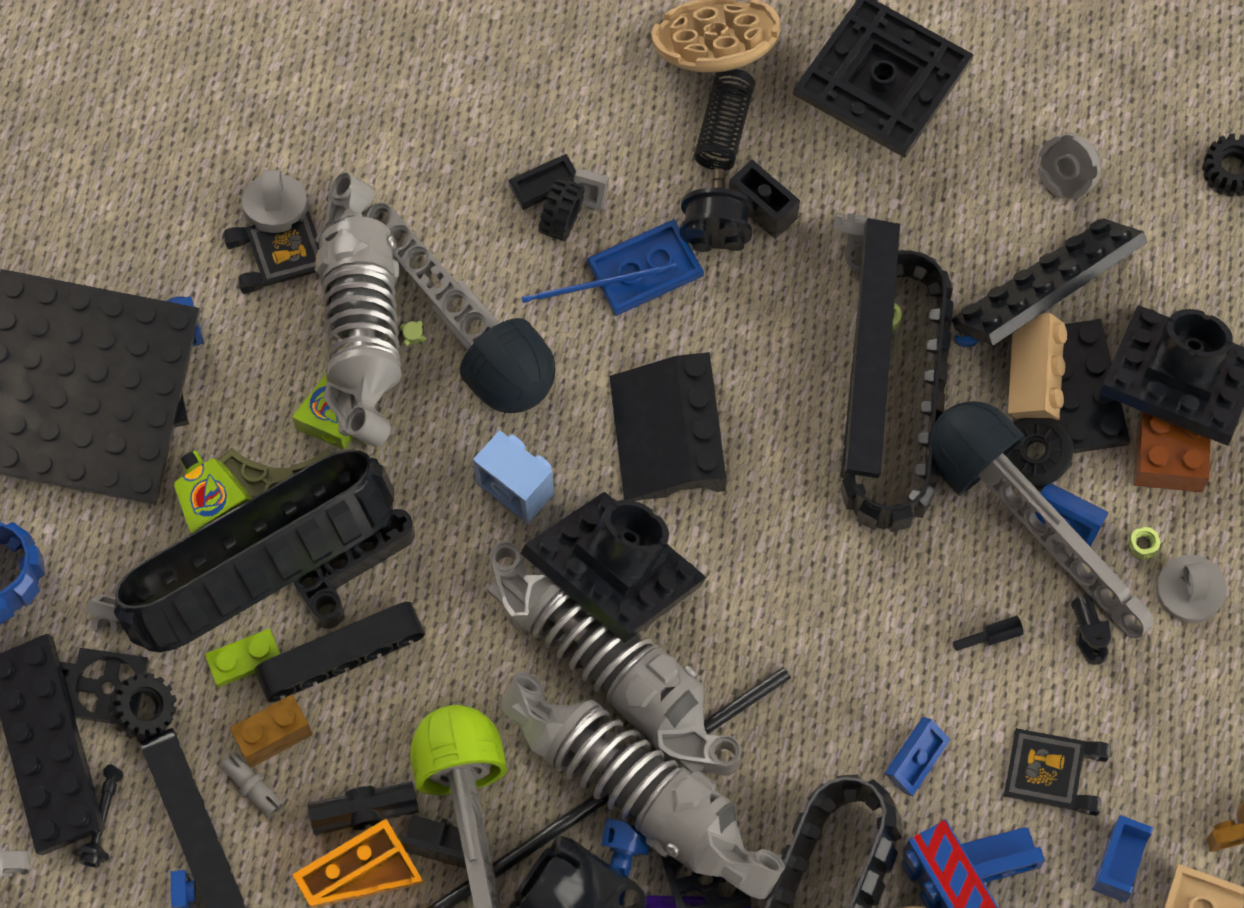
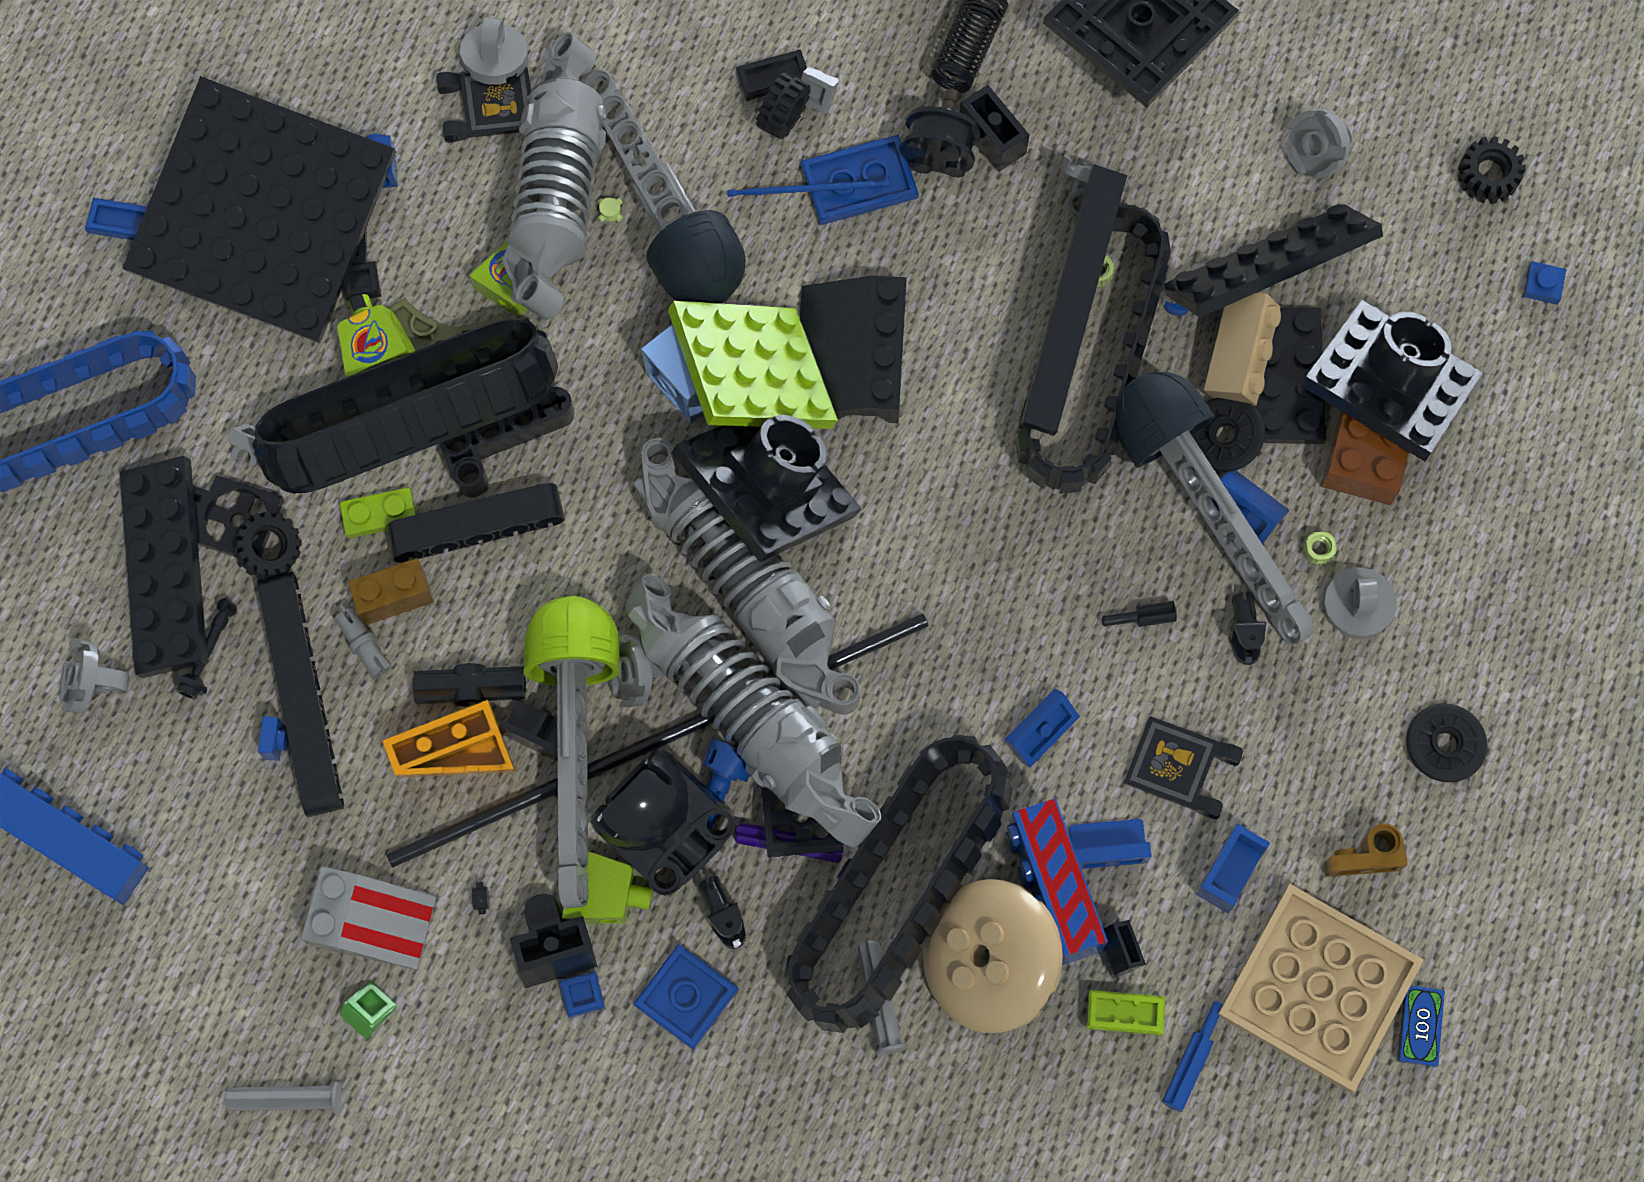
camera: 10 degrees right, 5 degrees up
none -> black tile [344,261,382,302]
none -> light grey tile [608,634,665,707]
none -> lime plate [668,301,838,429]

